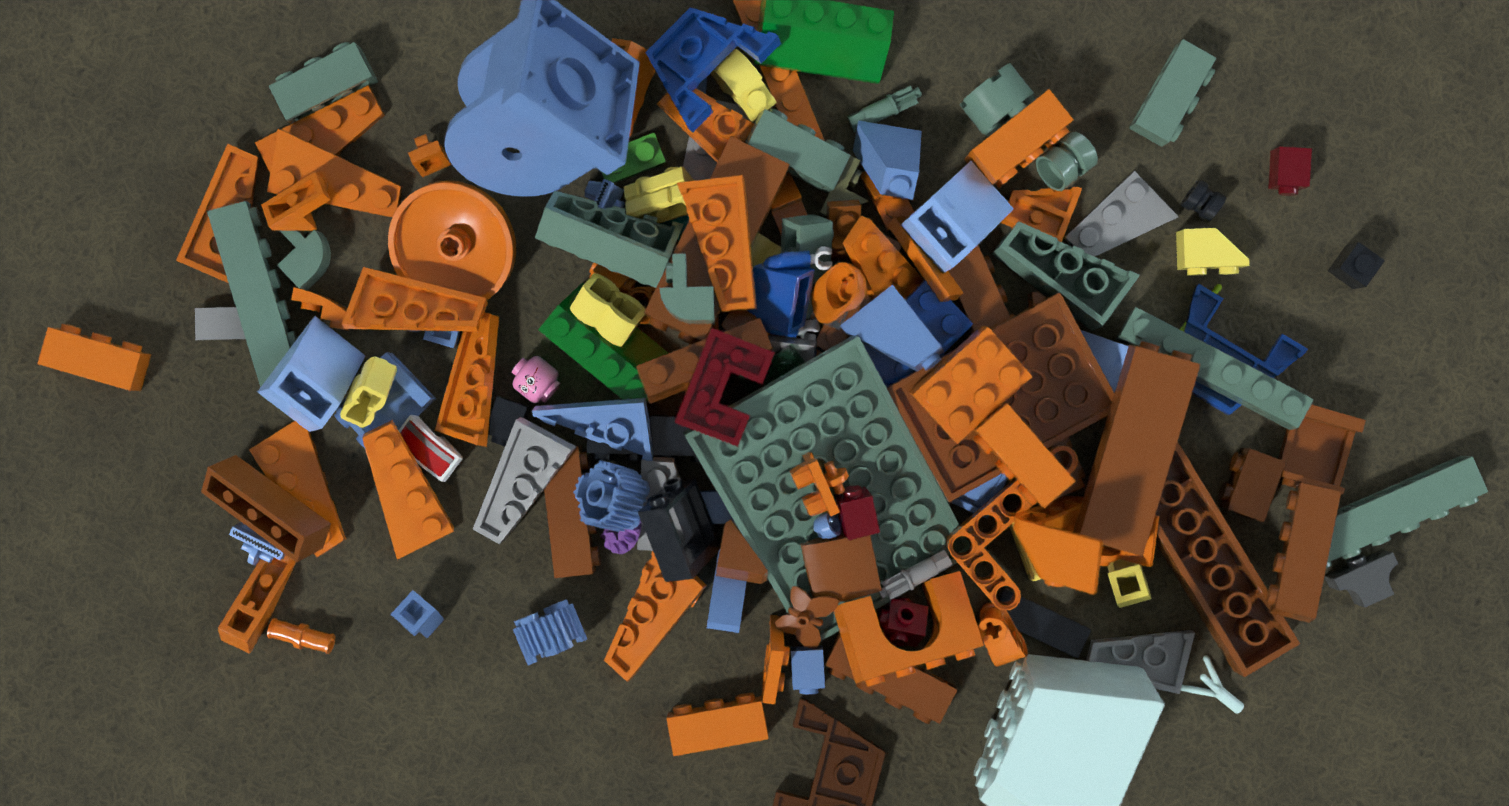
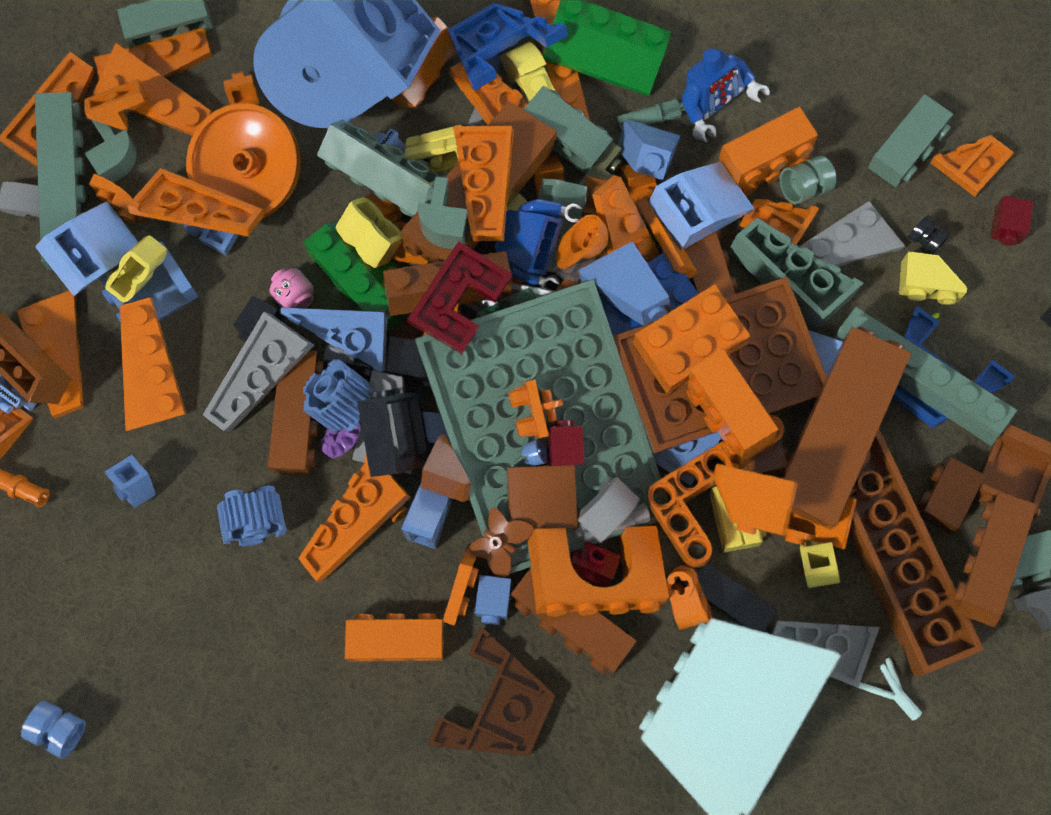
camera: 15 degrees right, 15 degrees down
slope [399,415,463,482] -> none
orange wing [434,313,499,447] -> none
bright green plate [601,133,666,184] -> none
sand green brick [959,63,1036,138] -> none
none -> light grey brick [578,476,639,543]
none -> blue torso [682,49,770,142]
none -> orange wing [931,135,1014,197]

